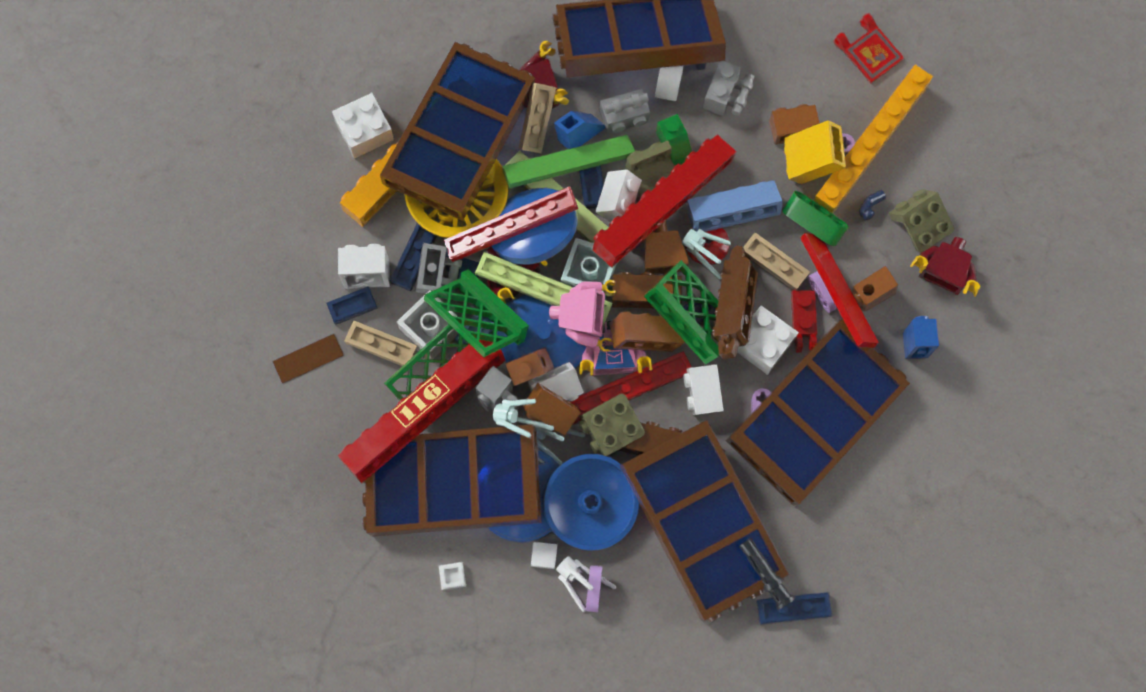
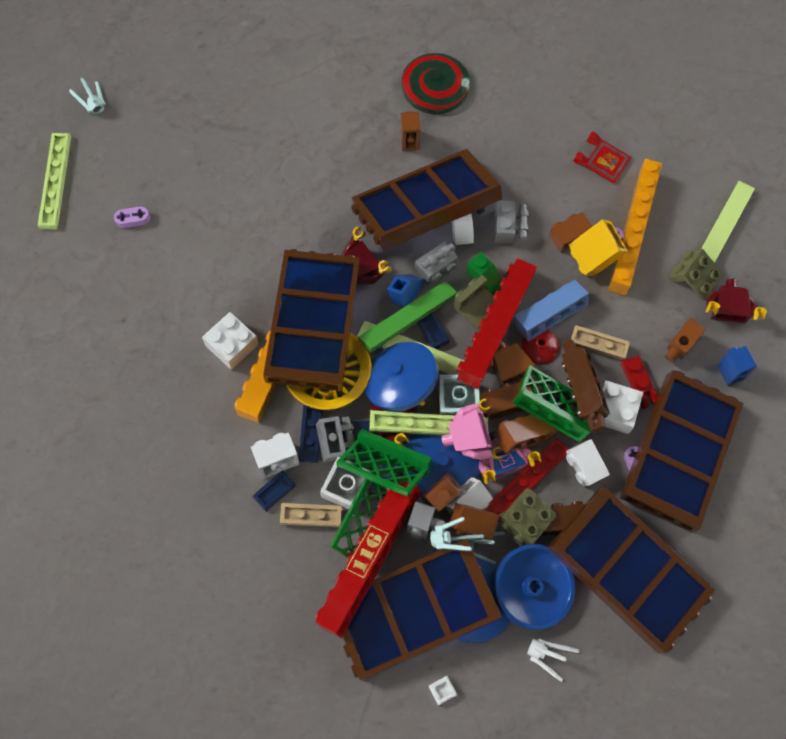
camera: 20 degrees left, 5 degrees down
reddish brown sticker [272,334,344,383] -> none
tile [444,186,579,262] -> none
tan plate [518,83,556,153] -> none
white tile [531,542,557,569] -> none
lavender beam [586,565,602,613] -> none
white brick [596,170,642,222] -> none
light aqua plant [682,229,731,280] -> none
black pin [739,538,795,610] -> none
dark blue tile [756,592,832,625] -> none
green beam [782,191,849,246] -> none
red tile [800,233,879,348] -> none
lavender beam [807,271,837,313] -> none
dark blue arm [859,190,886,220] -> none
none -> yellowish green tile [701,181,755,263]

